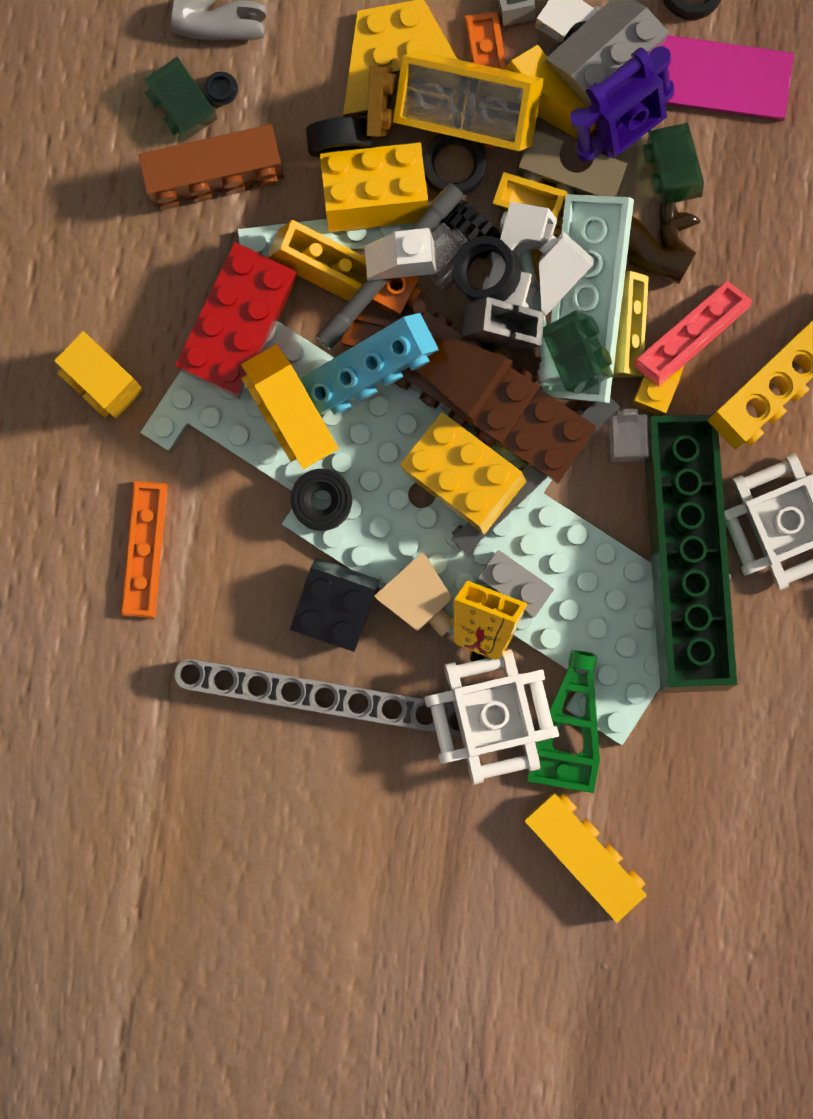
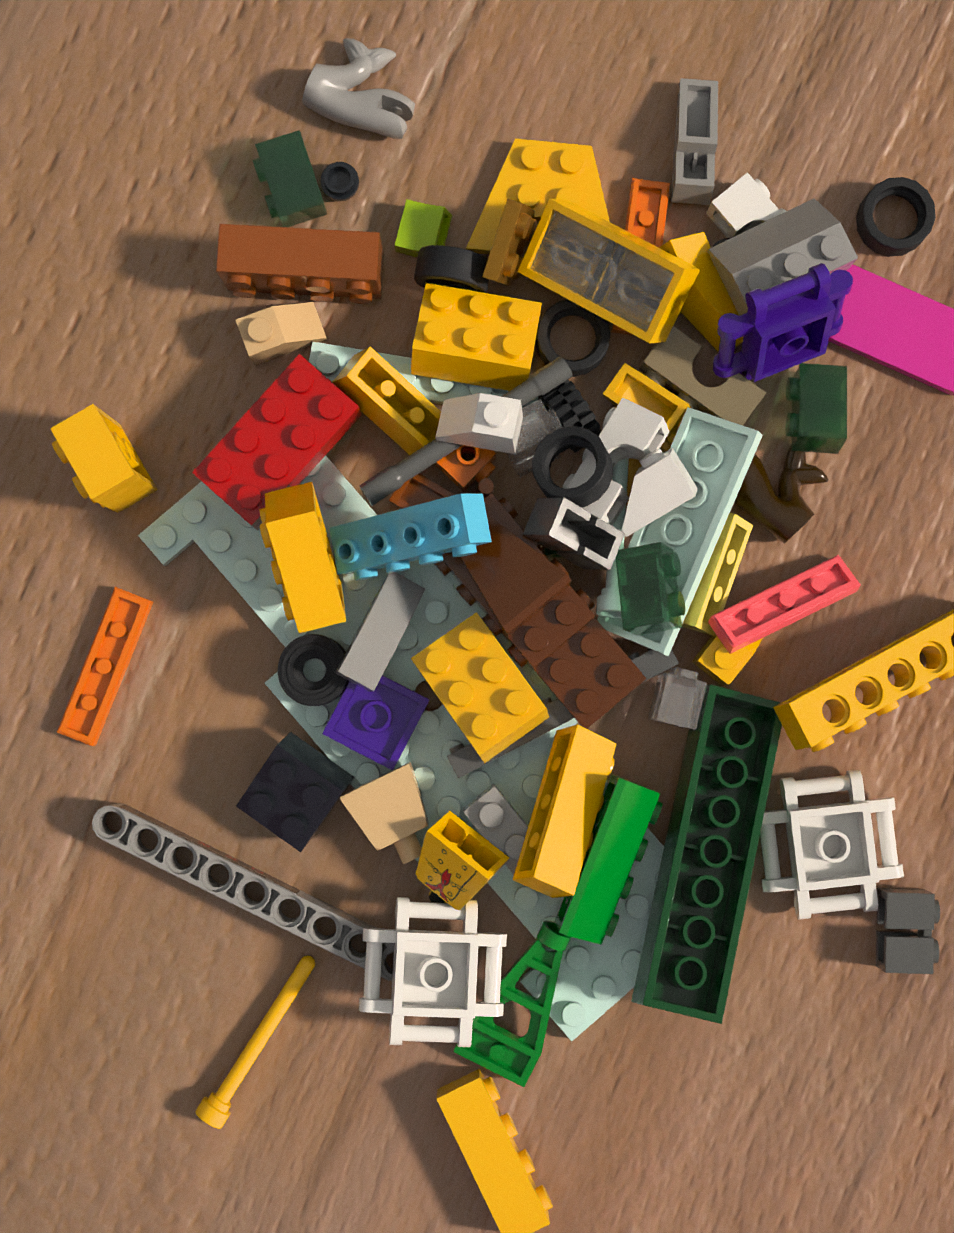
camera: 20 degrees right, 0 degrees up
none -> yellow piece [195,956,315,1129]
none -> tan slope [236,302,327,366]
none -> dark purple plate [322,675,430,771]
none -> light grey slope [335,572,425,692]
none -> lime piece [394,199,452,257]
none -> yellow brick [513,724,616,898]
none -> green slope [554,774,663,945]

